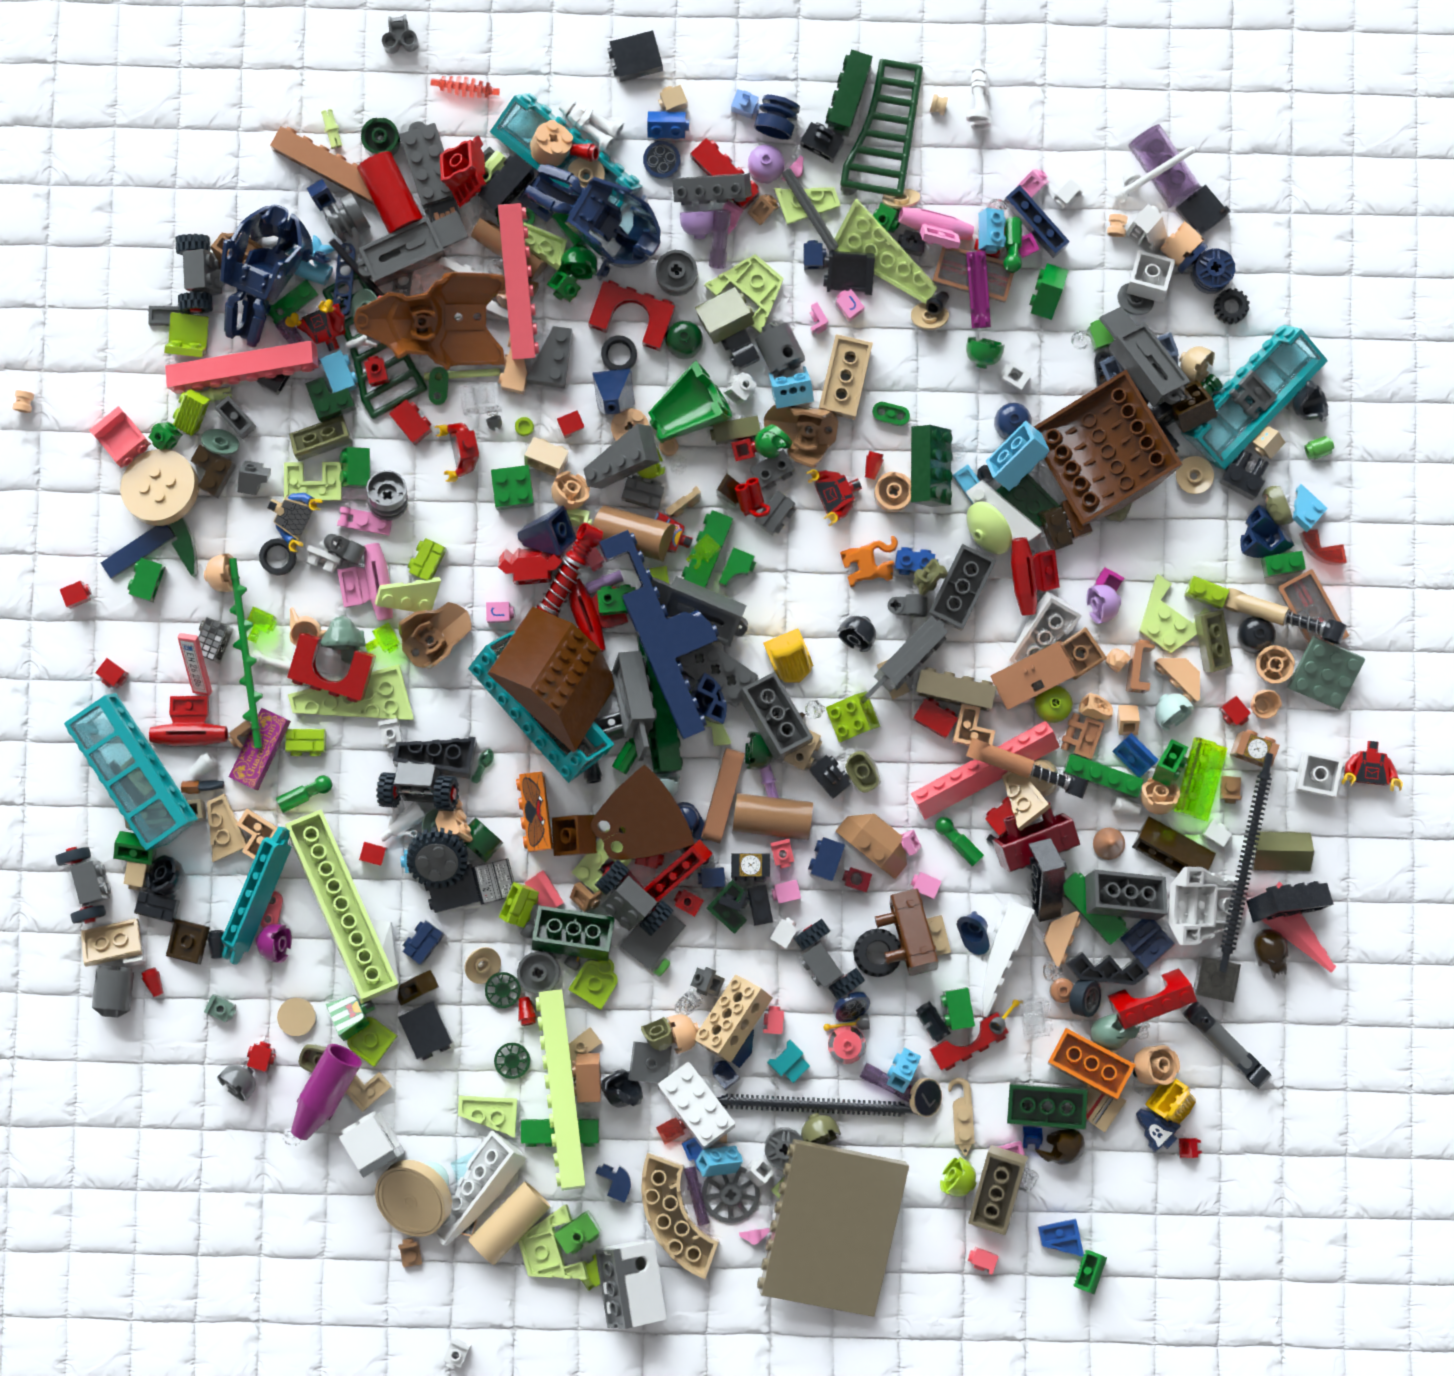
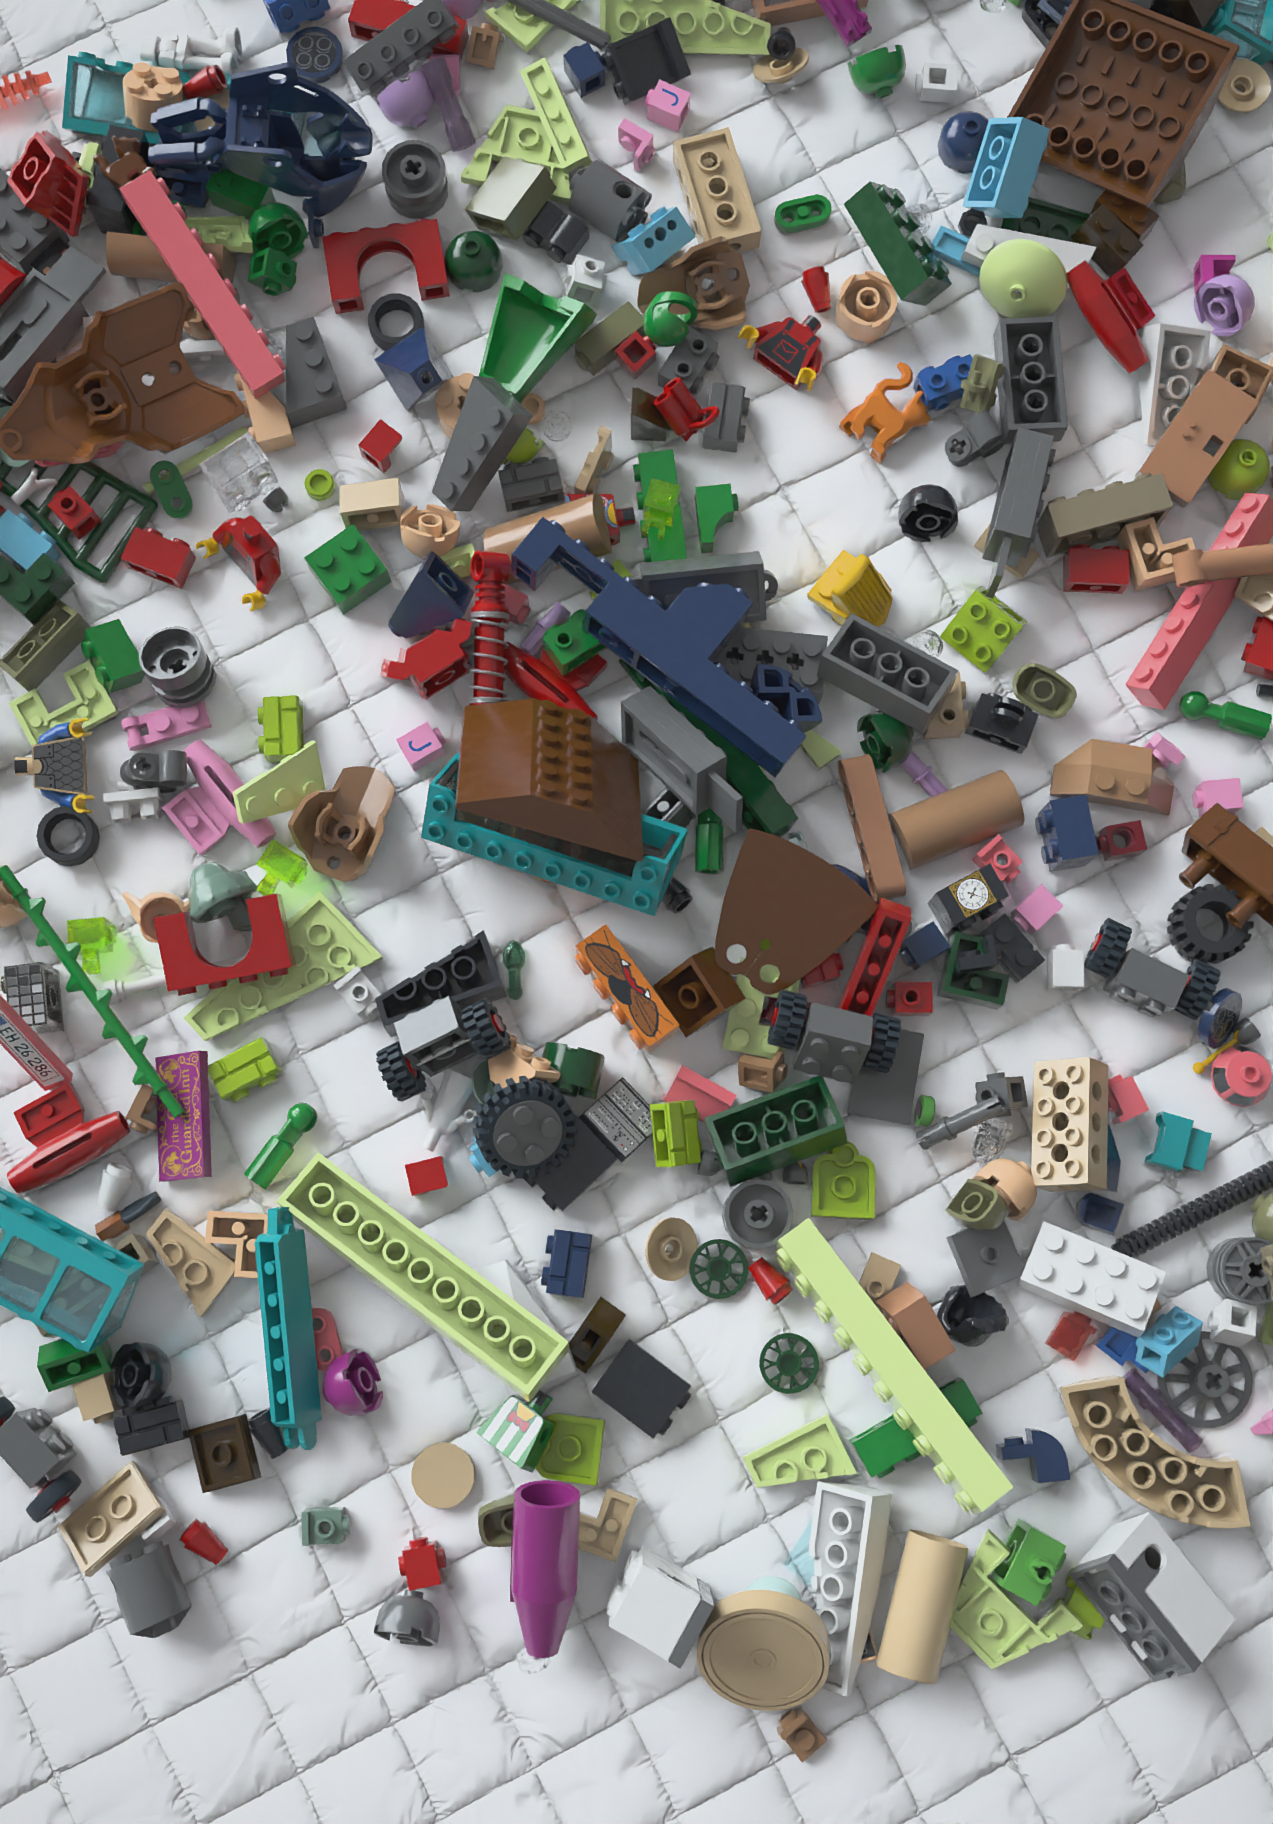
camera: 30 degrees left, 5 degrees down
none -> reddish brown animal [93,136,157,191]
none -> yellowish green fence [520,57,593,174]
none -> dark grey pin [916,1094,1007,1150]

